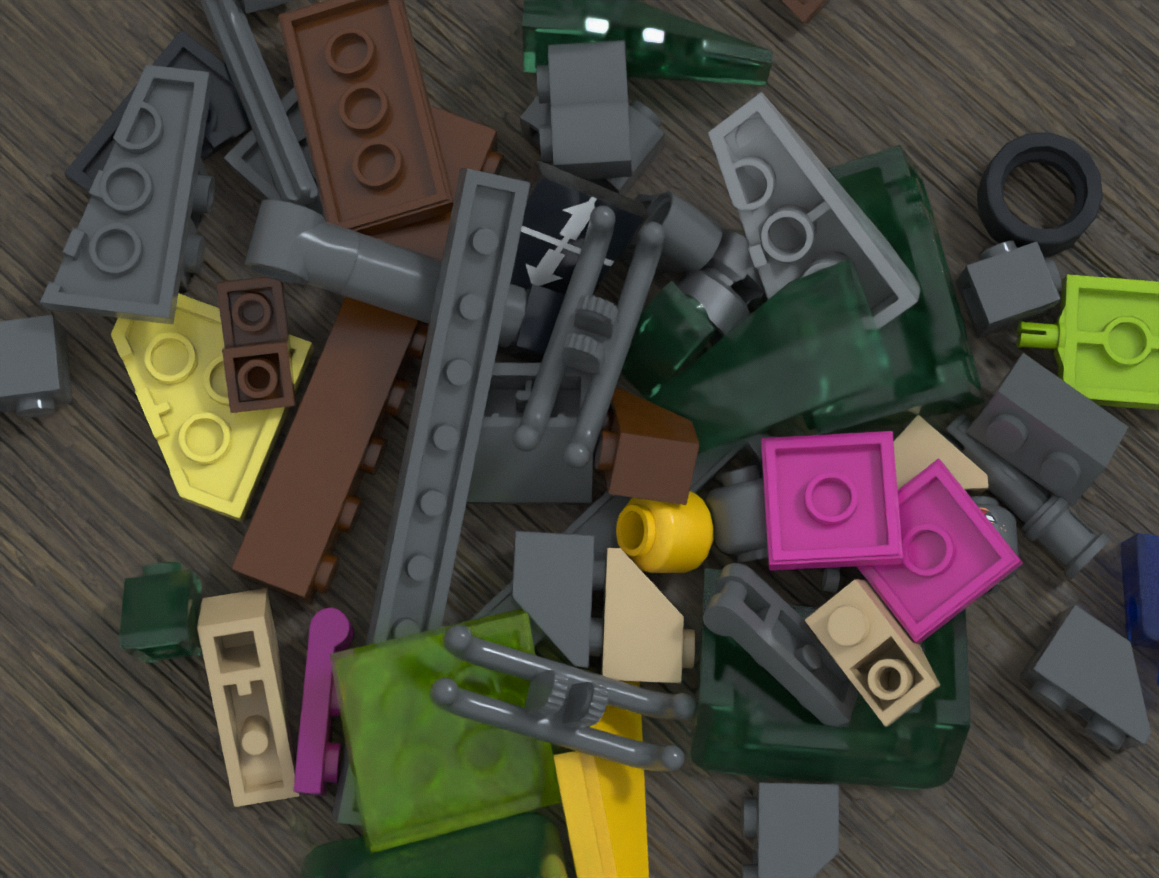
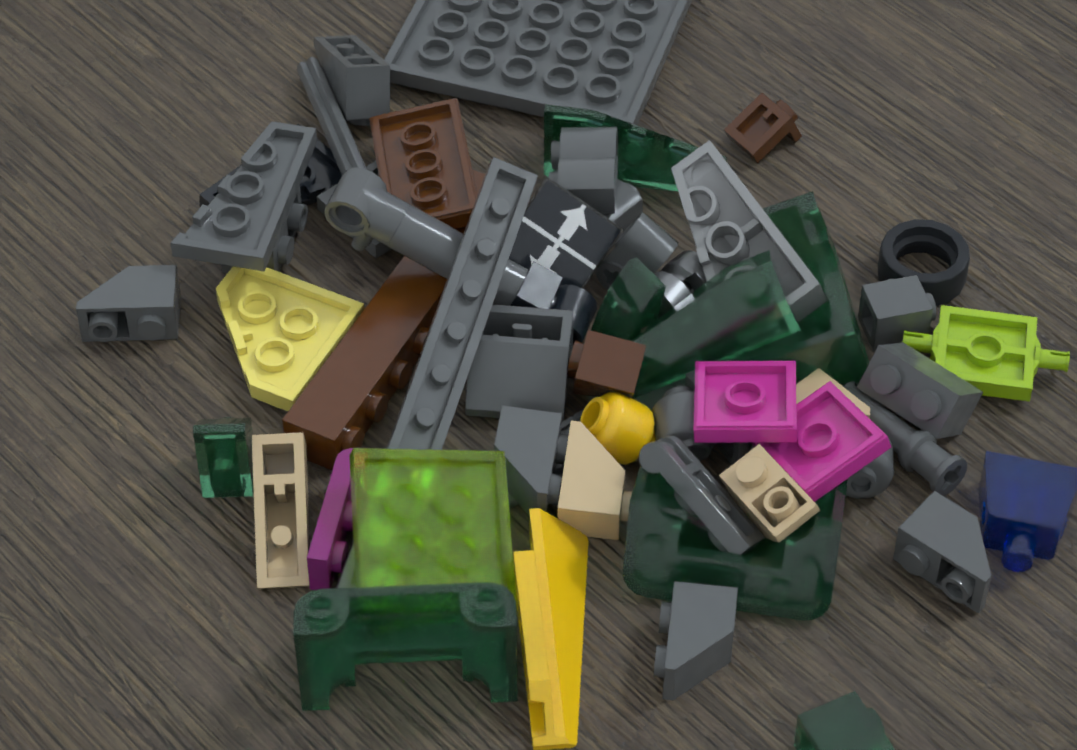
camera: 10 degrees right, 30 degrees down
reddish brown slope [216,276,296,413] -> none
dark grey piece [429,625,696,772] -> none
dark grey piece [512,205,665,469] -> none

